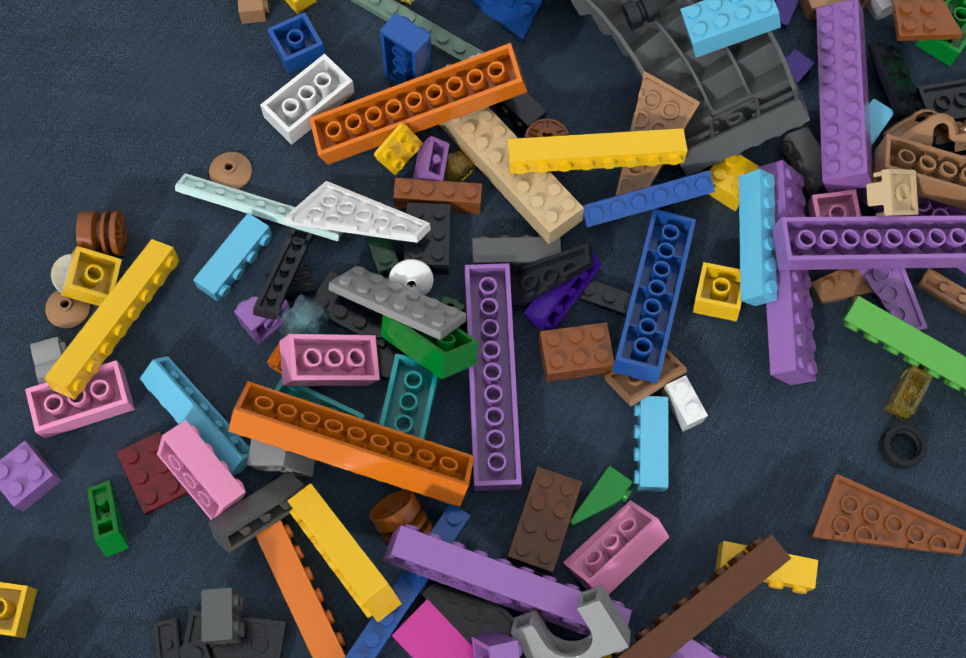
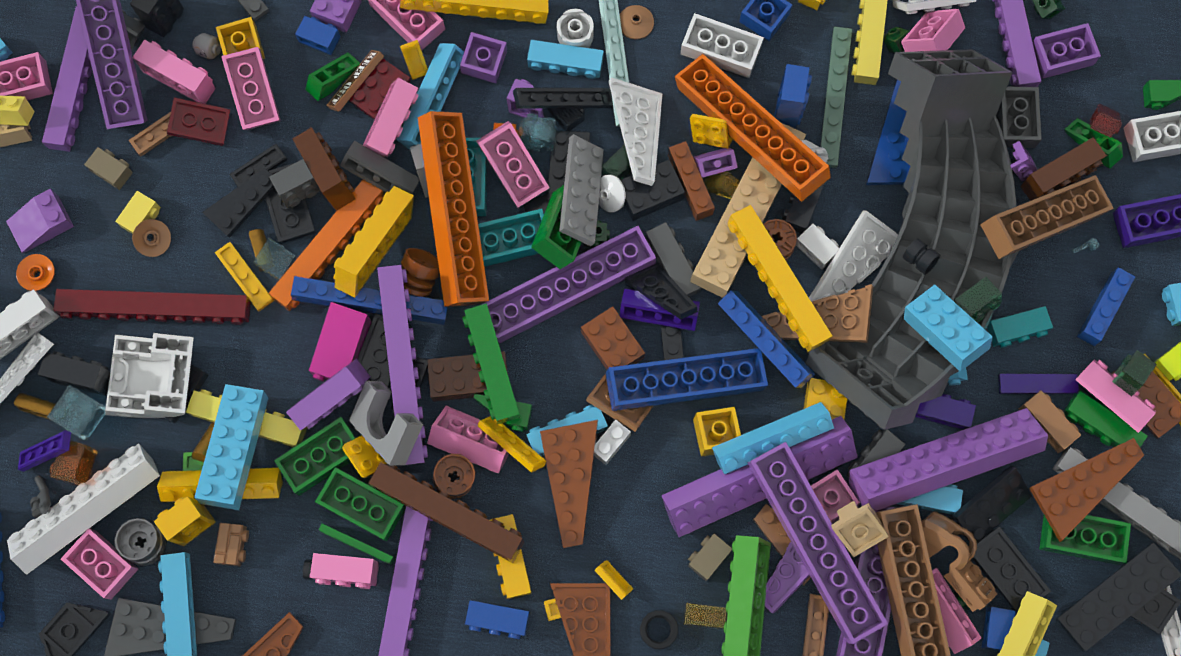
camera: 70 degrees right, 5 degrees up
none -> bright pink brick [221,47,281,130]
none -> reddish brown brick [293,127,355,211]
none -> blue brick [295,16,341,55]
none -> medium nougat tile [327,50,384,112]
none -> yellow tile [400,40,428,80]
none -> dark orange wheel [433,454,475,499]
none -> medium lavender brick [460,32,507,83]
none -> green brick [462,303,520,424]
none -> blue brick [465,600,530,639]
none -> yellow tile [478,416,546,473]
none -> dark orange wing [540,420,598,548]
none -> yellow tile [544,599,561,621]
none -> white brick [557,9,594,48]
none -> yellow tile [595,560,633,600]
none -> dark tan brick [688,534,732,581]
none -> white brick [796,224,839,270]
none -> white wing [809,210,898,302]

